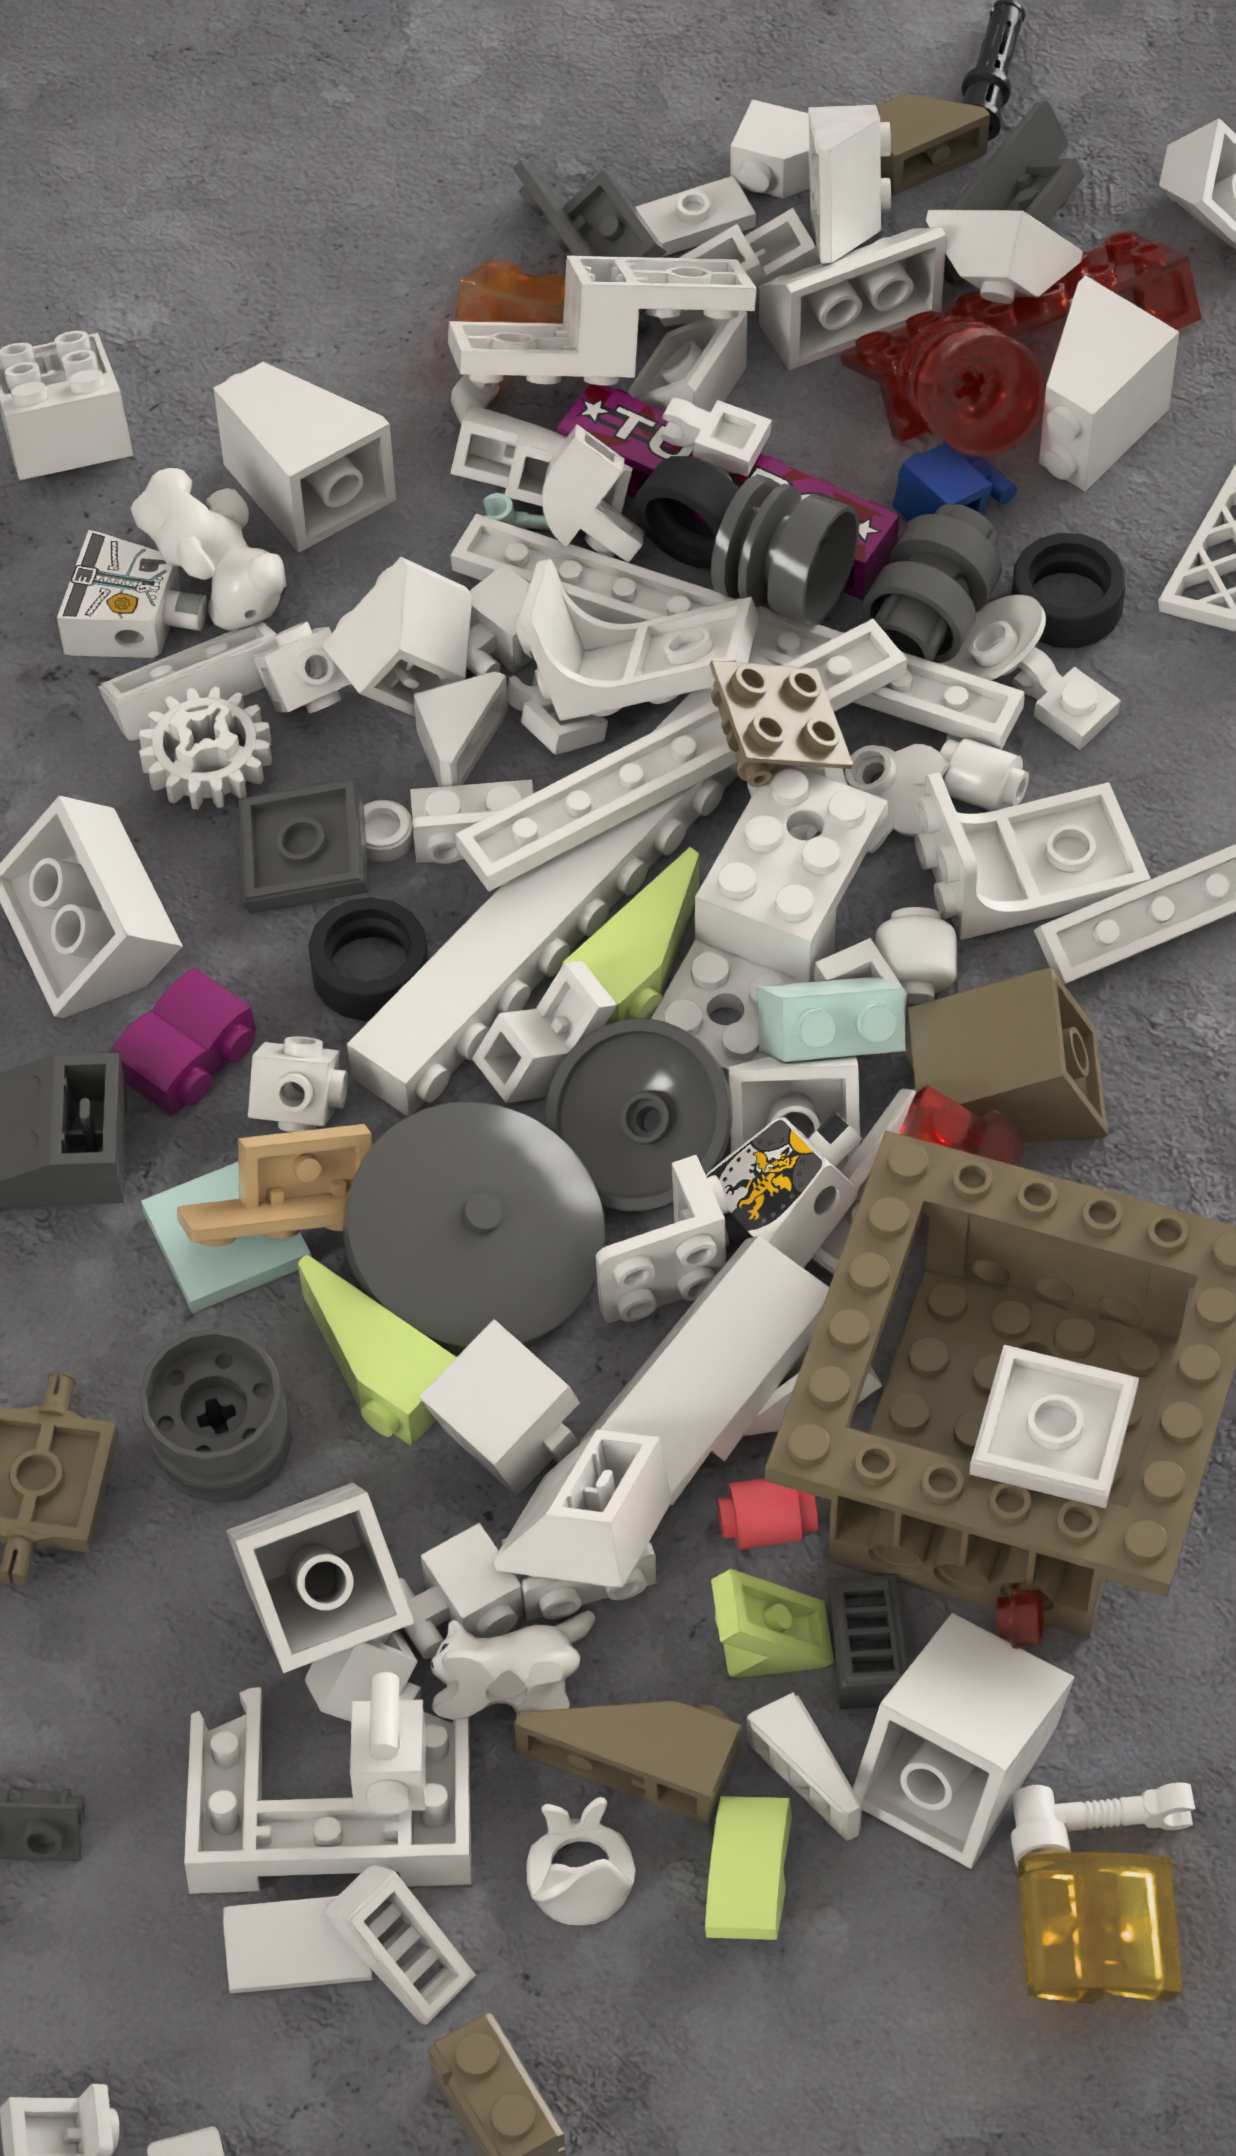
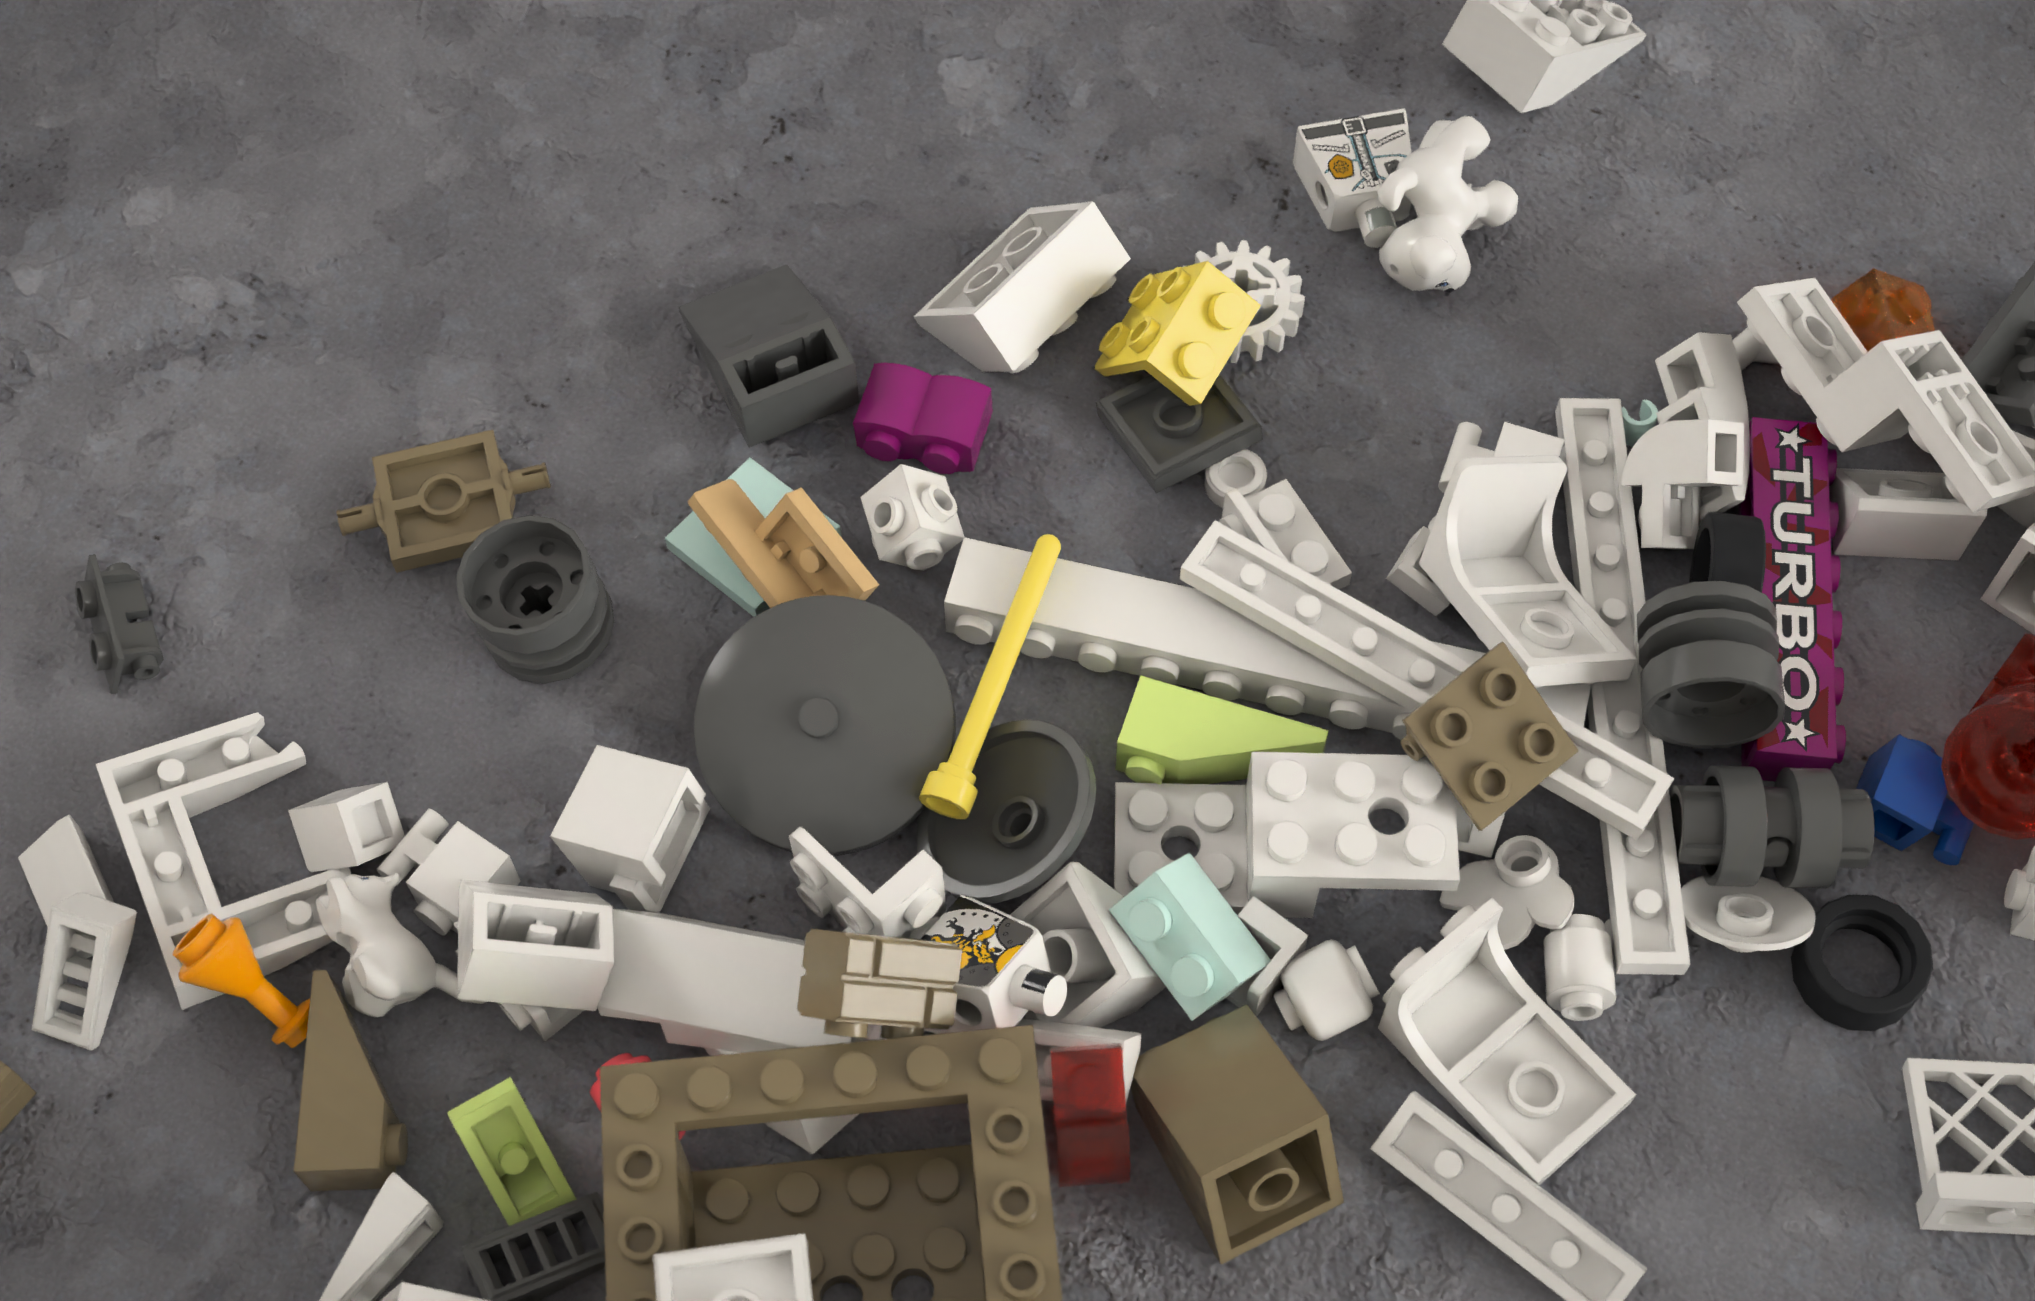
camera: 65 degrees right, 5 degrees up
white slope [98,621,278,741] -> none
white slope [213,362,396,553] -> none
white slope [226,1483,415,1673] -> none
white brick [252,621,351,713] -> none
yellowish green slope [298,1254,457,1446] -> none
black tyre [308,897,428,1021] -> none
white slope [321,557,472,717] -> none
white brick [350,1672,426,1815] -> none
white slope [413,671,508,787] -> none
white brick [472,961,617,1103] -> none
white piece [526,1797,636,1925] -> none
white plate [661,398,772,477] -> none
yellowish green slope [705,1796,792,1940] -> none
white plate [1012,647,1121,750] -> none
none -> light orange piece [173,913,310,1048]
none -> dark tan brick [797,929,962,1039]
none -> light yellow piece [919,534,1061,819]
none -> light yellow bracket [1095,261,1261,406]

